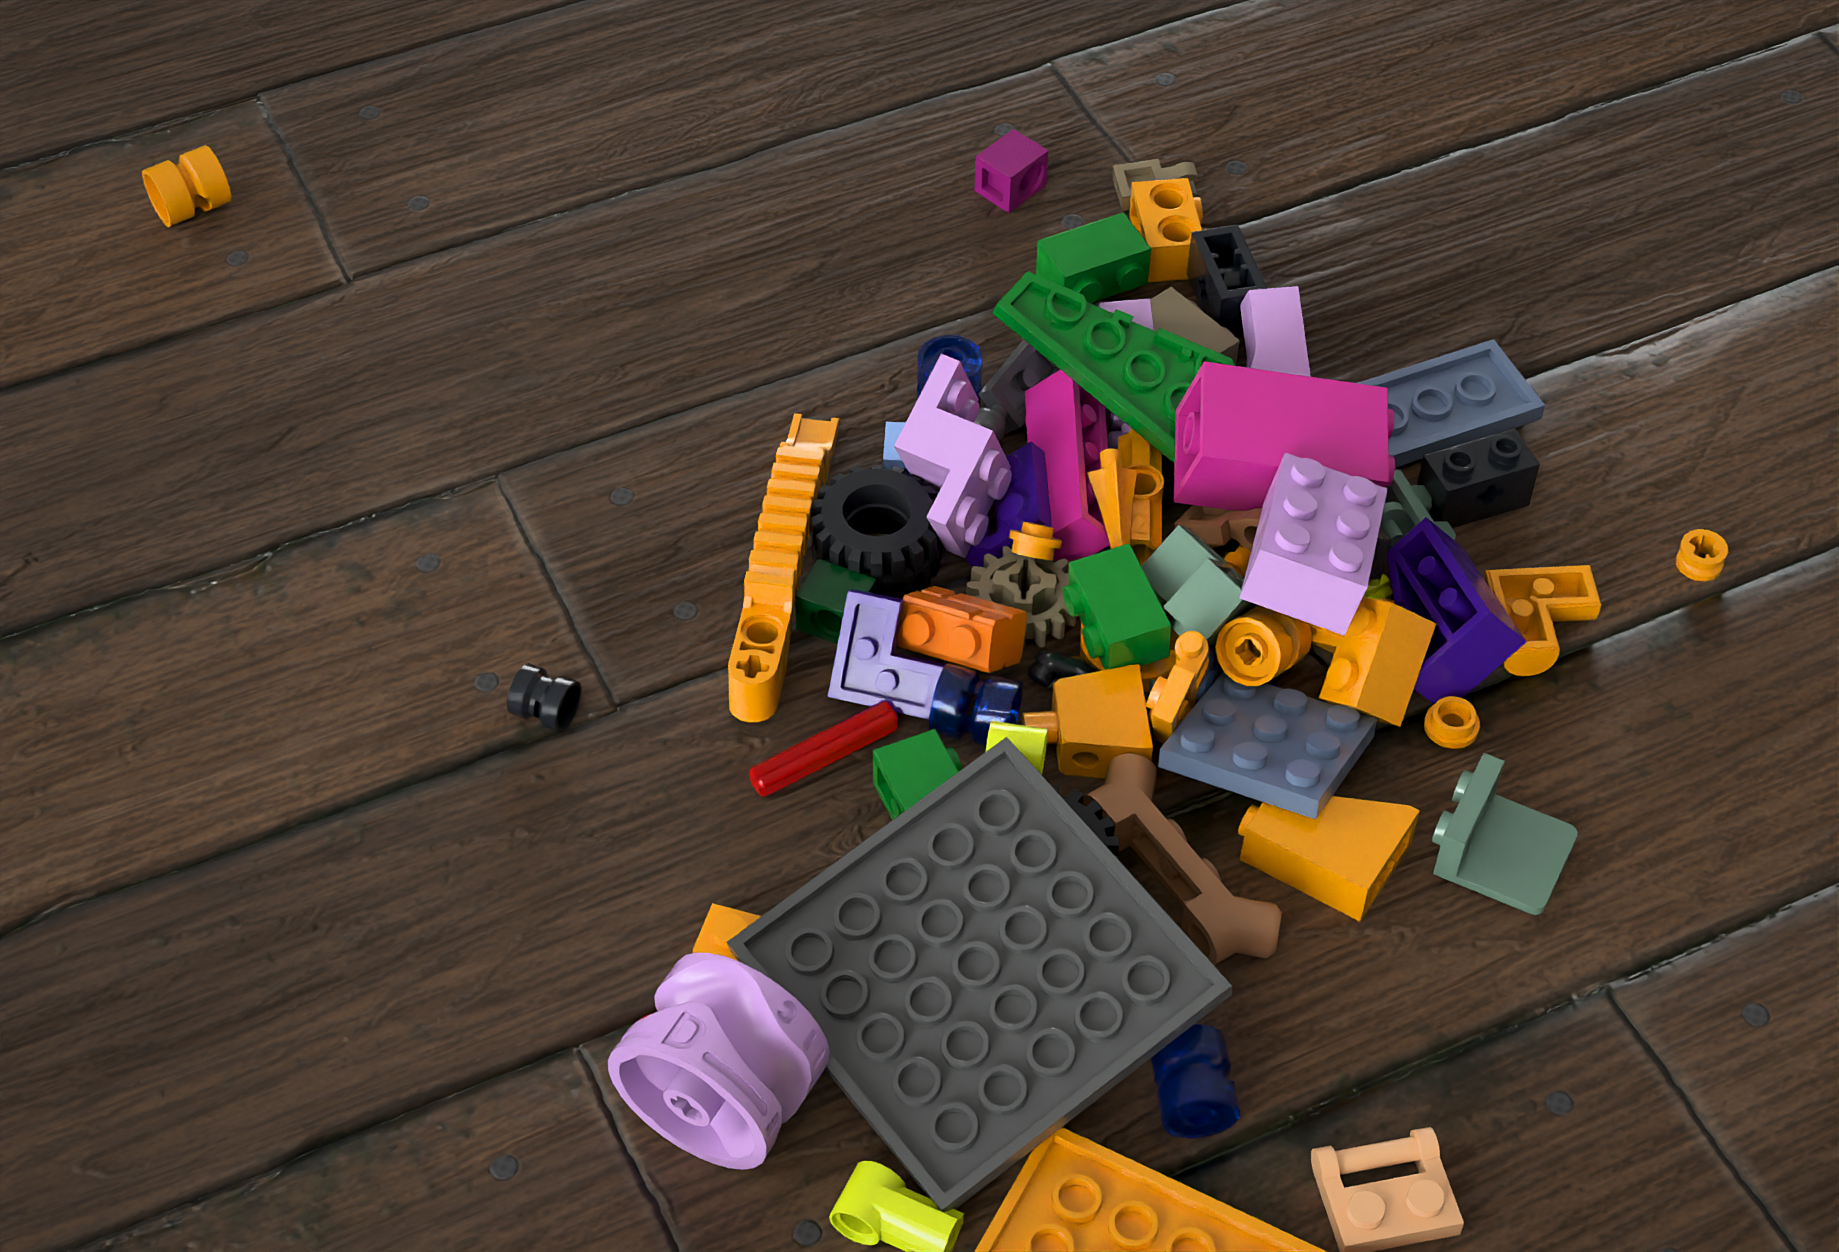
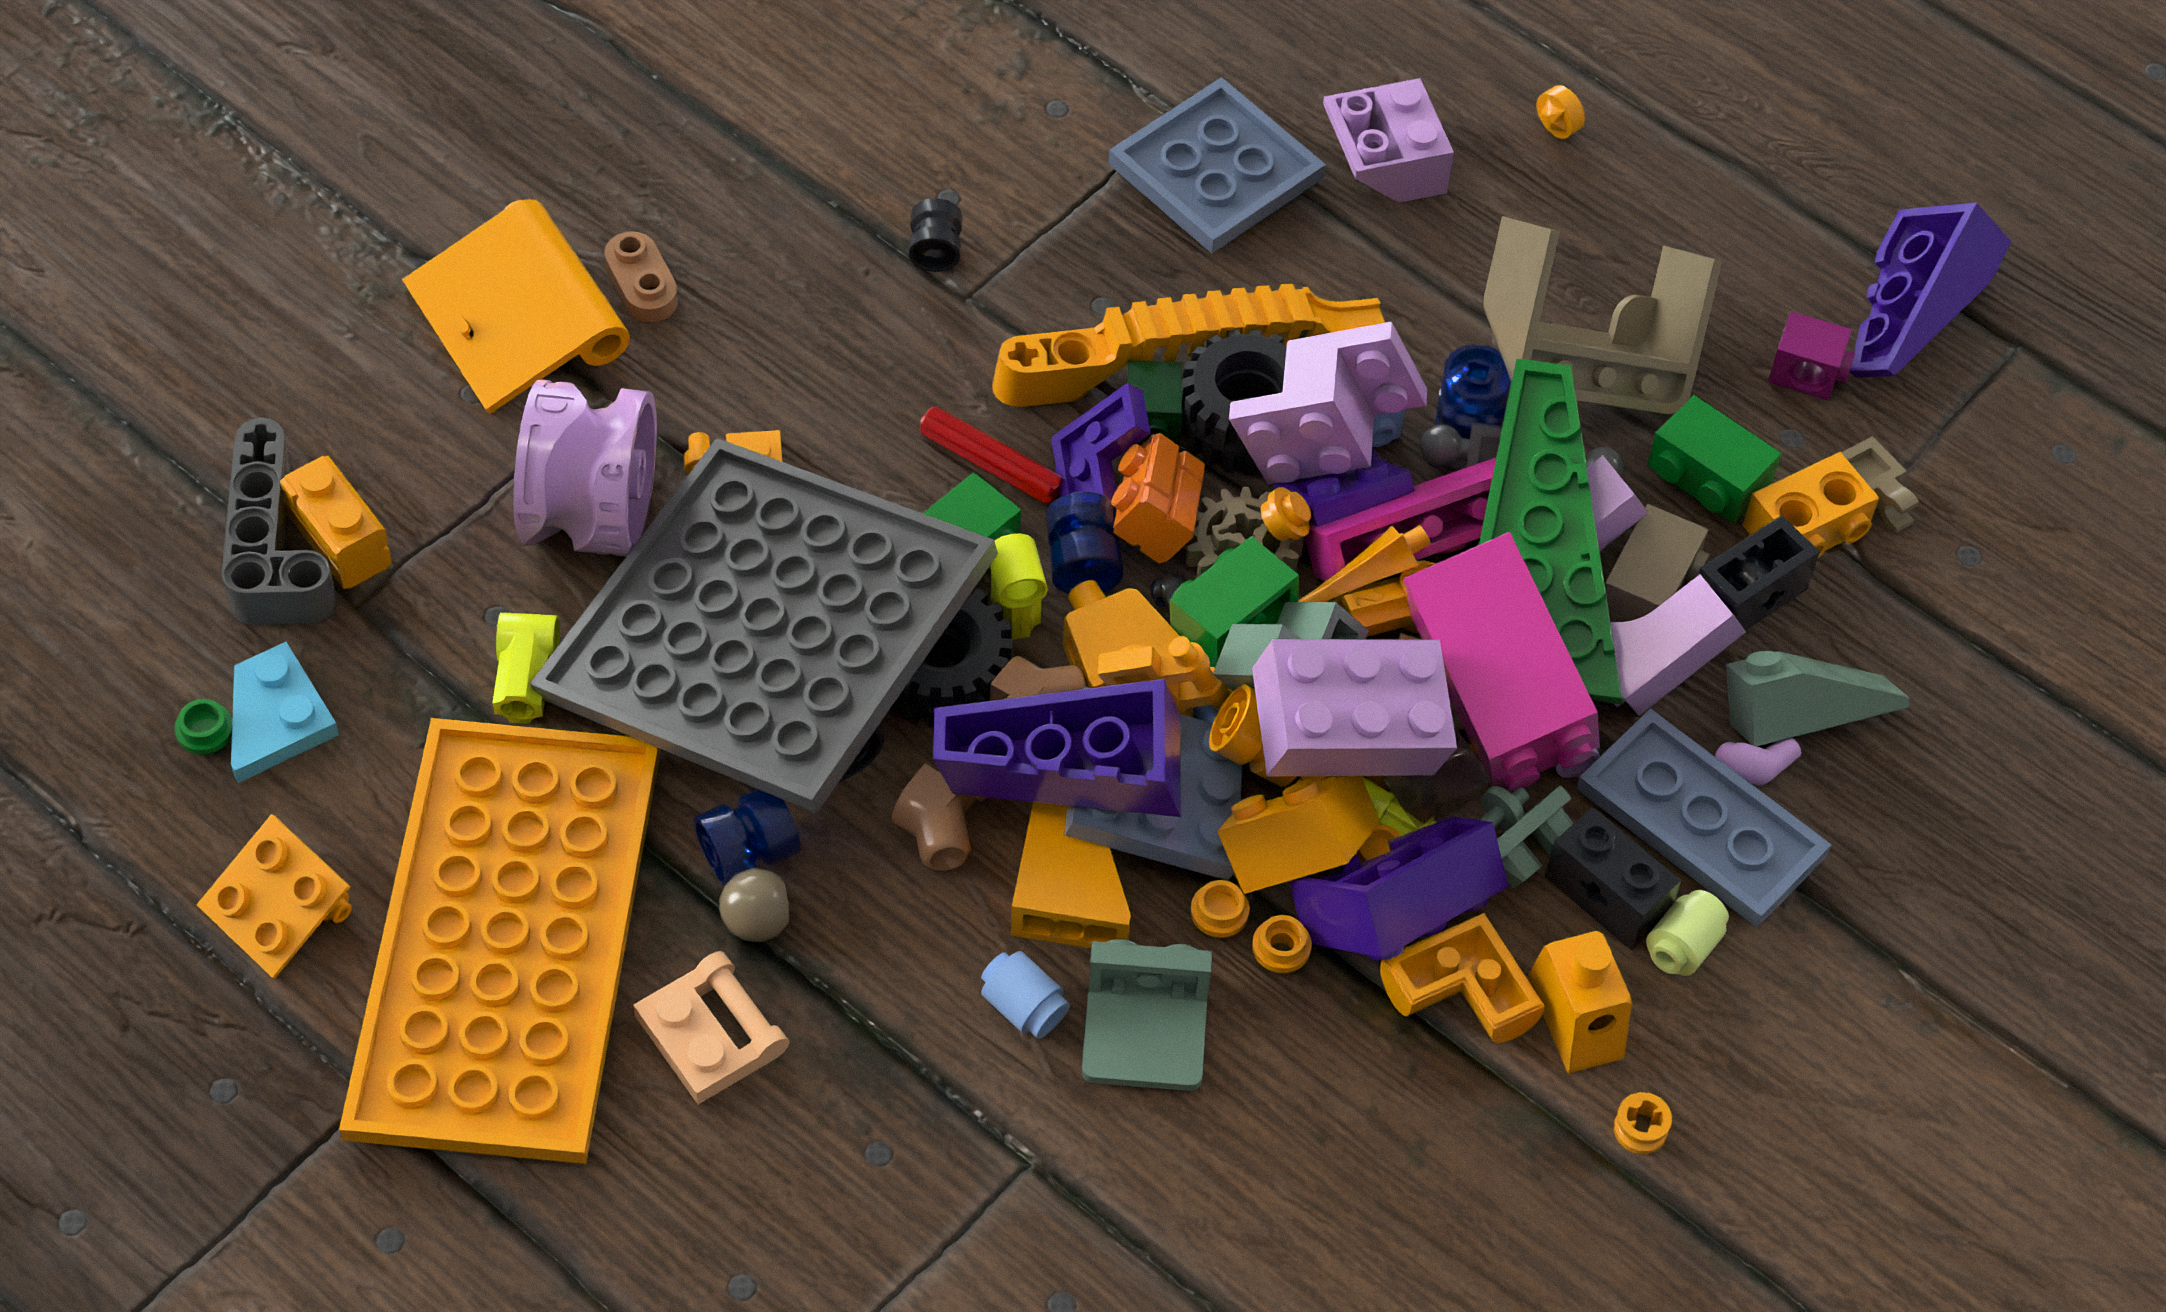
camera: 65 degrees right, 5 degrees up
none -> light orange door [402,199,630,414]
none -> medium nougat plate [604,232,678,323]
none -> dark tan piece [719,868,789,943]
none -> dark purple wedge [933,679,1181,817]
none -> light blue brick [981,951,1070,1039]
none -> sand blue plate [1108,77,1326,253]
none -> light orange plate [1191,880,1250,938]
none -> lavender slope [1323,78,1454,203]
none -> dark tan windscreen [1483,216,1722,414]
none -> light orange torso [1527,931,1632,1074]
none -> light orange tile [1536,85,1585,139]
none -> yellowish green brick [1646,890,1729,976]
none -> lavender arm [1715,737,1801,785]
none -> sand green slope [1726,651,1909,746]
none -> dark purple wedge [1850,203,2011,378]

